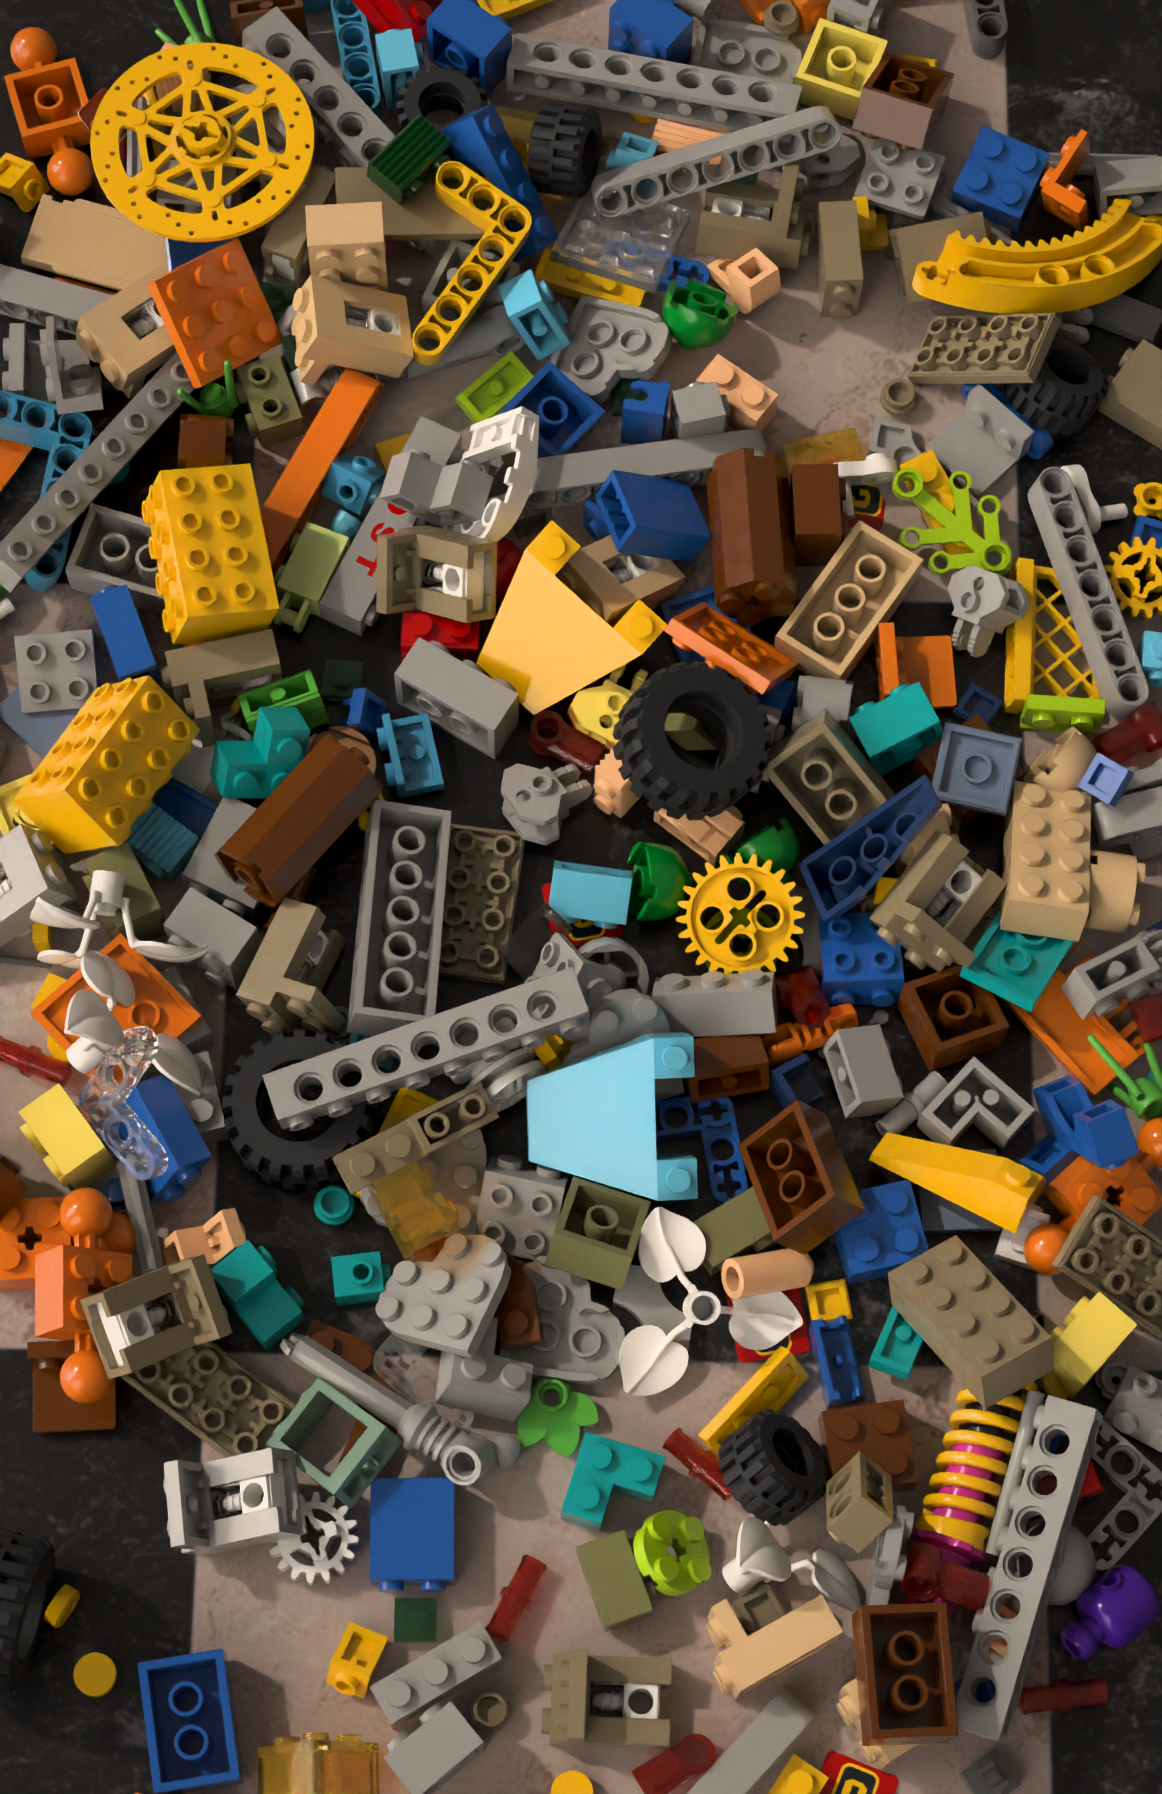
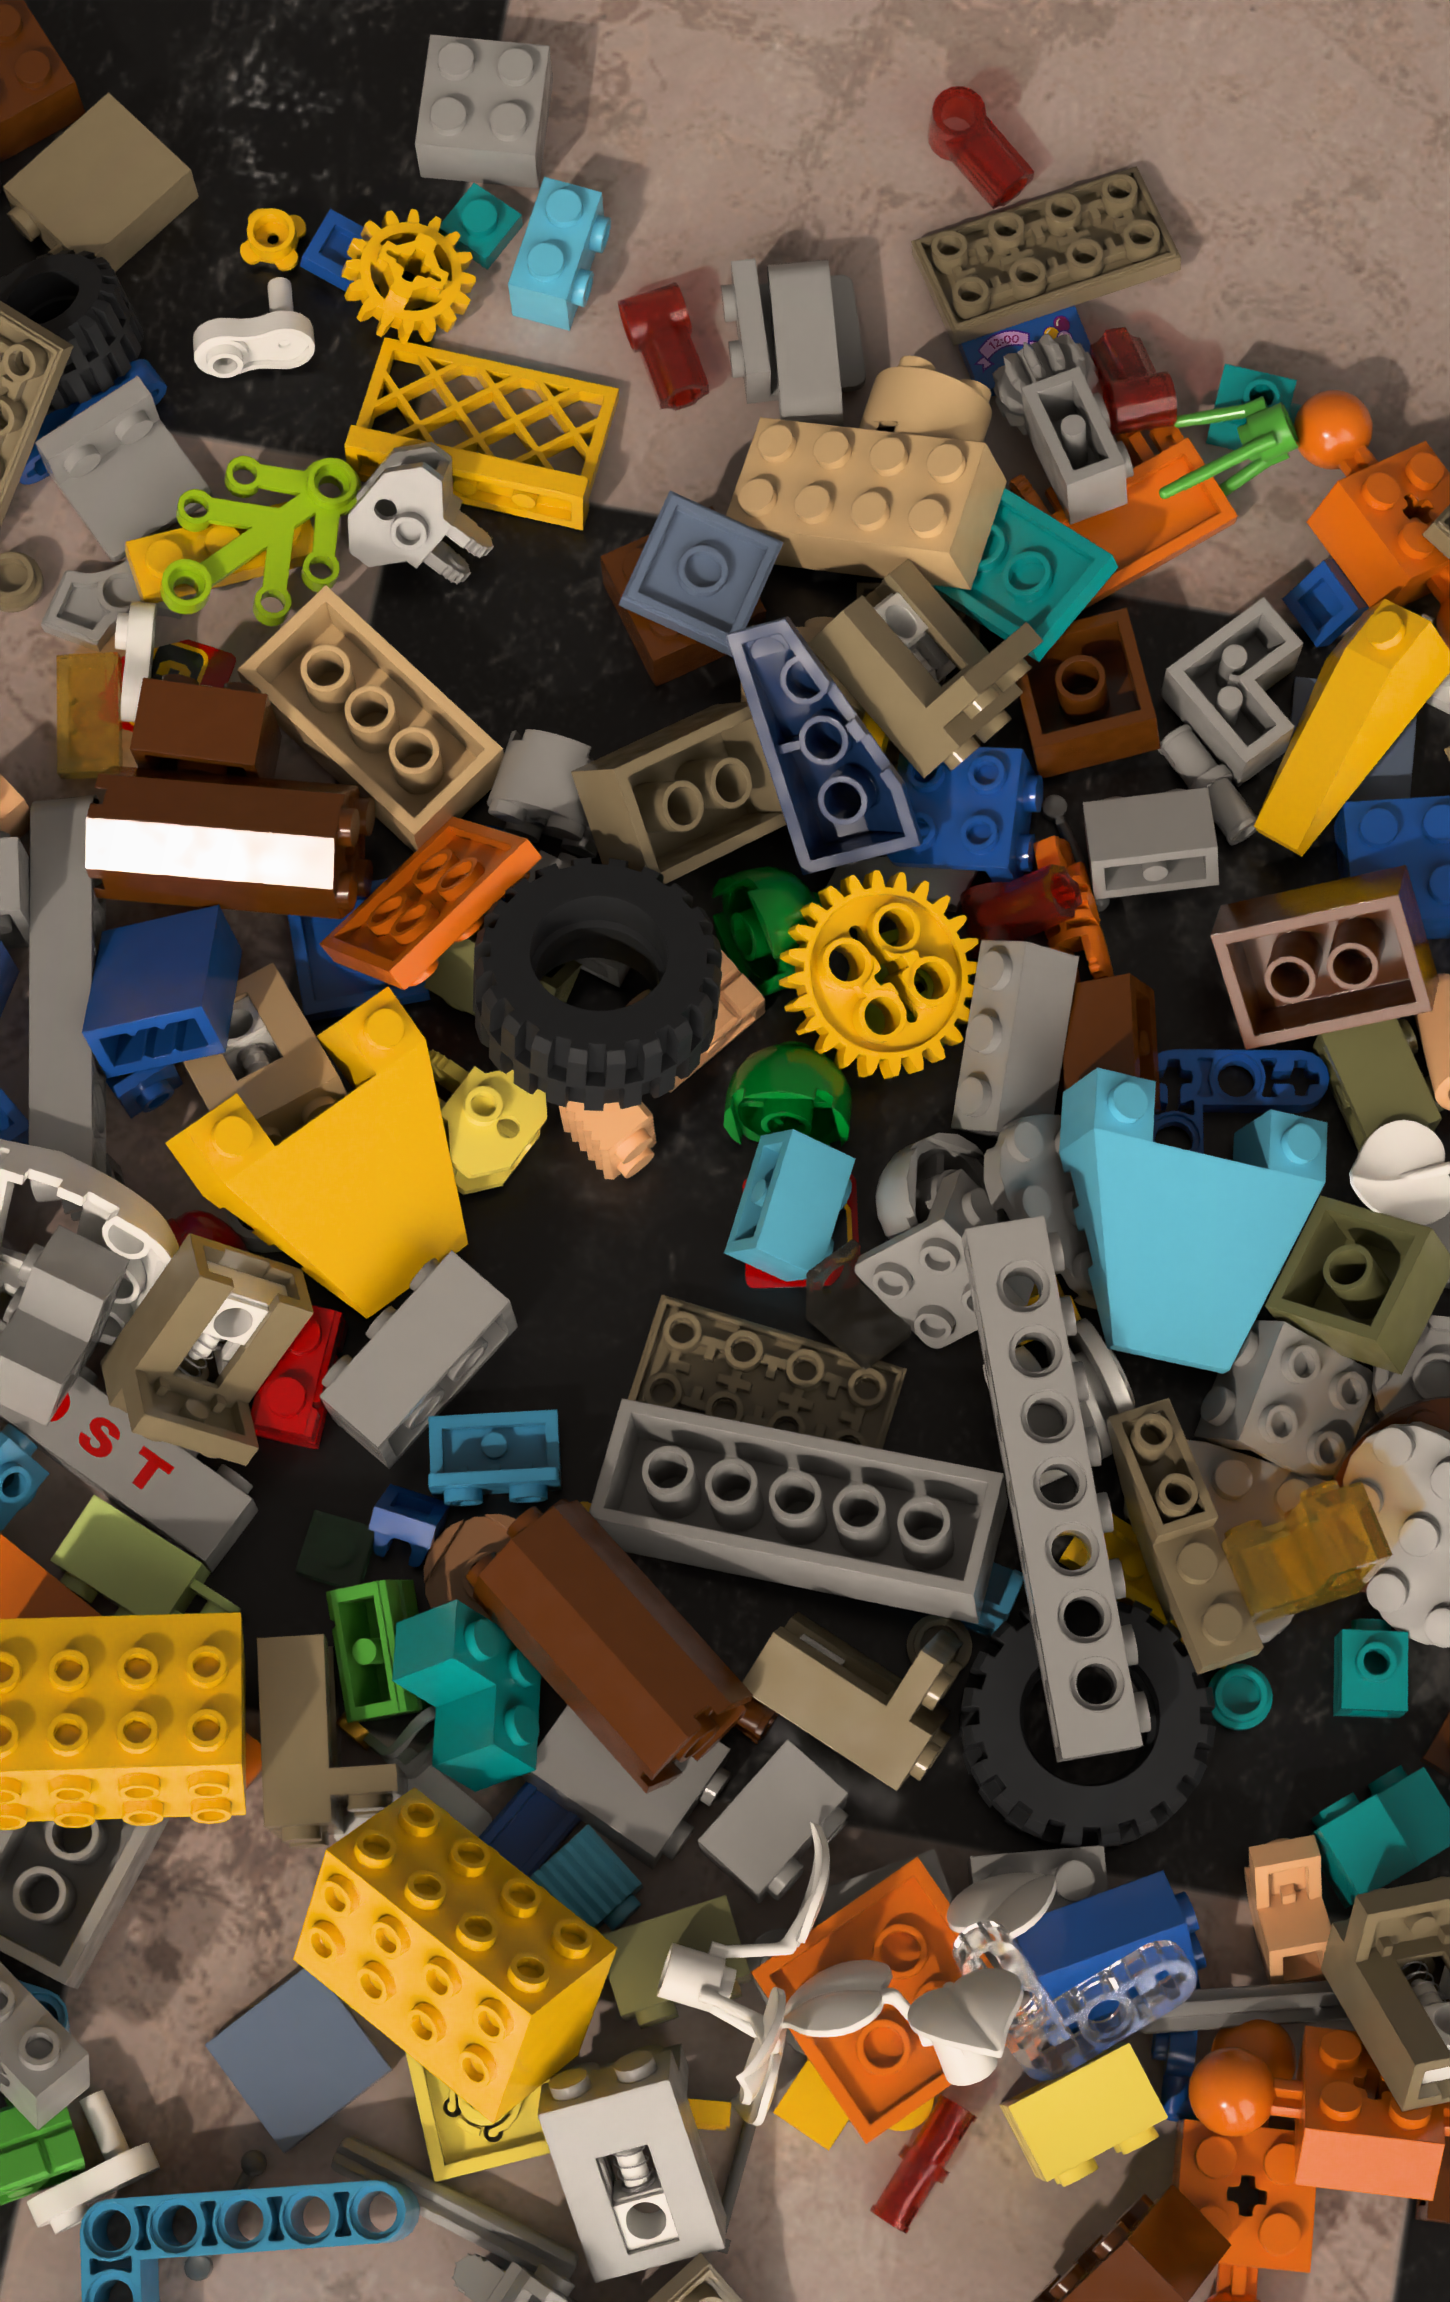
camera: 75 degrees left, 5 degrees up
light grey bracket [14,629,98,713] -> none
blue brick [90,584,163,689] -> none
medium azure hinge [330,509,362,540] -> none
light grey hinge [501,763,593,846] -> none
clear red piece [529,710,606,776] -> none
dark blue panel [769,1053,824,1110] -> none
teal brick [849,681,943,776] -> none
orange bracket [874,622,957,710] -> none
dark blue tile [951,682,1005,727] -> none
lime plate [1020,694,1105,735] -> none
tan cylinder [1023,726,1097,793] -> none
light grey beam [1028,467,1149,719] -> none
blue arch [1032,1075,1139,1169] -> none
plate [1078,752,1134,807] -> none

